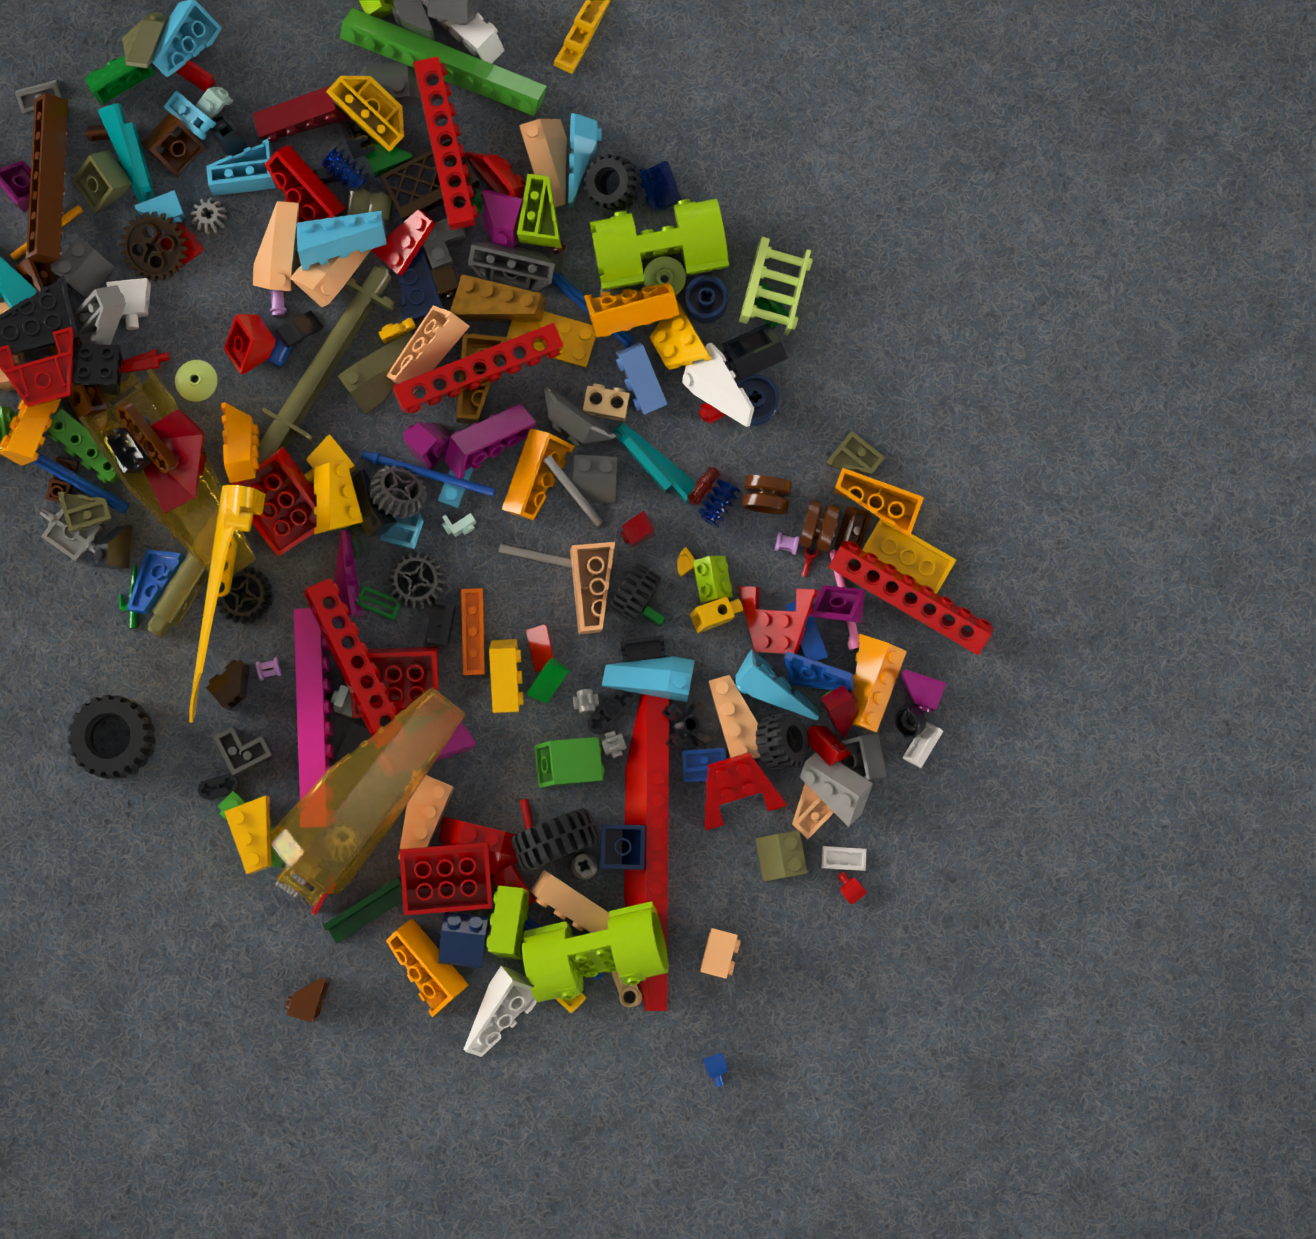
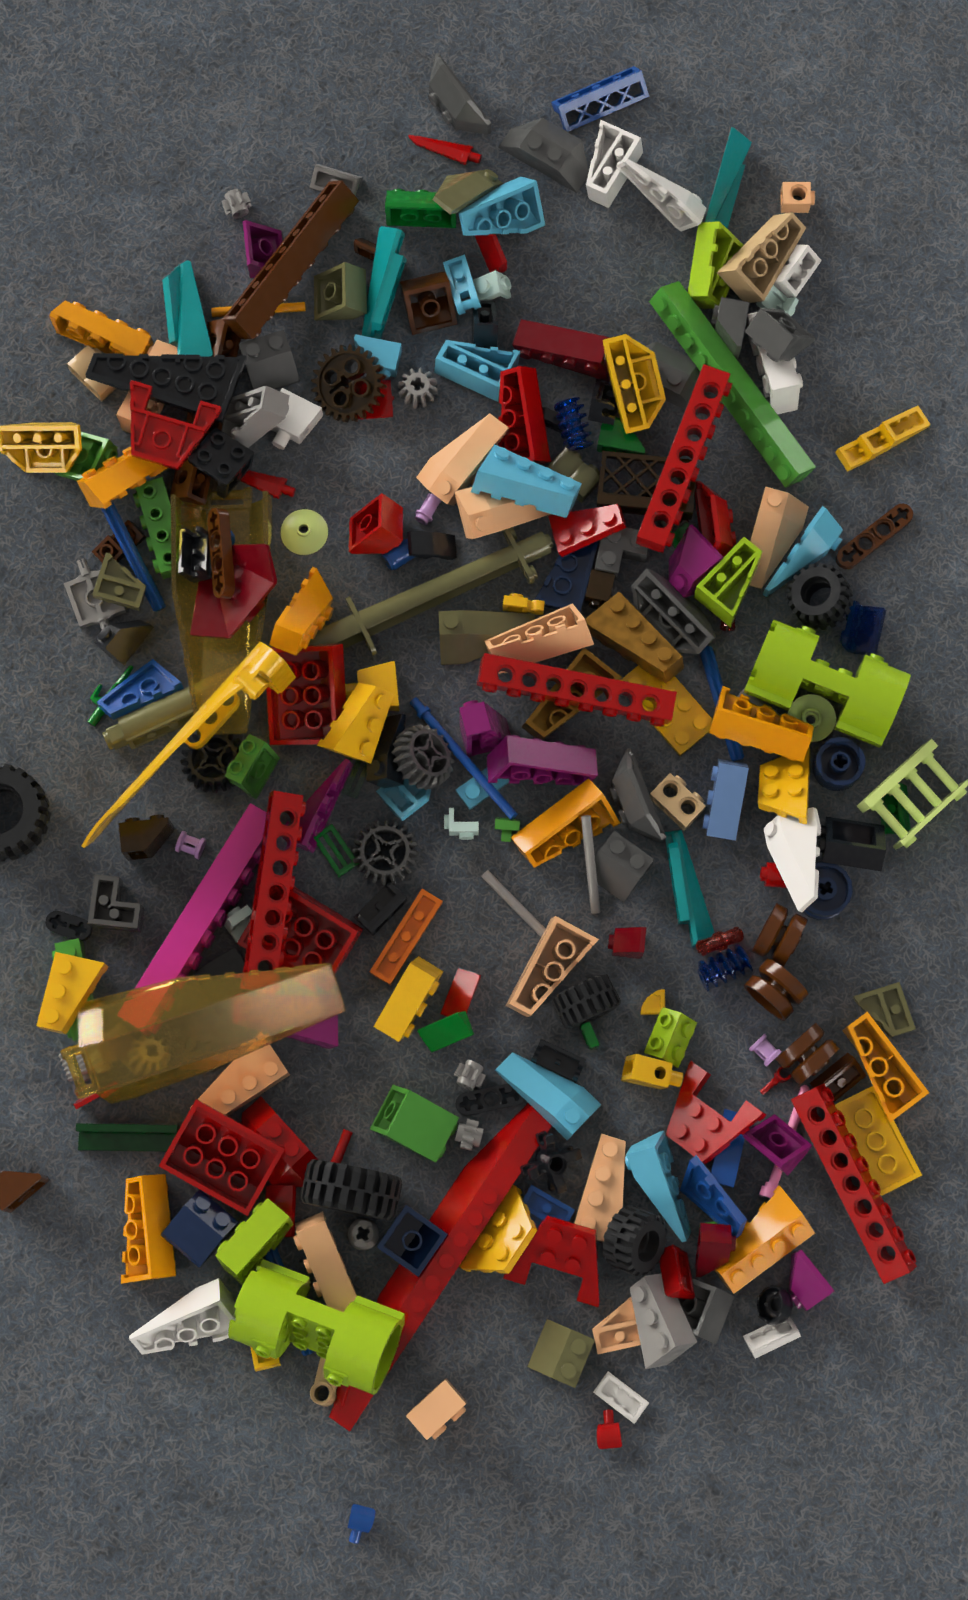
camera: 30 degrees right, 5 degrees down
none -> bright green plate [225,734,280,799]
none -> red bar [408,135,482,165]
none -> yellow wing [459,1185,537,1274]
none -> bright green tile [495,817,520,842]
none -> reddish brown wheel [752,903,808,967]
none -> reddish brown beam [836,503,913,570]

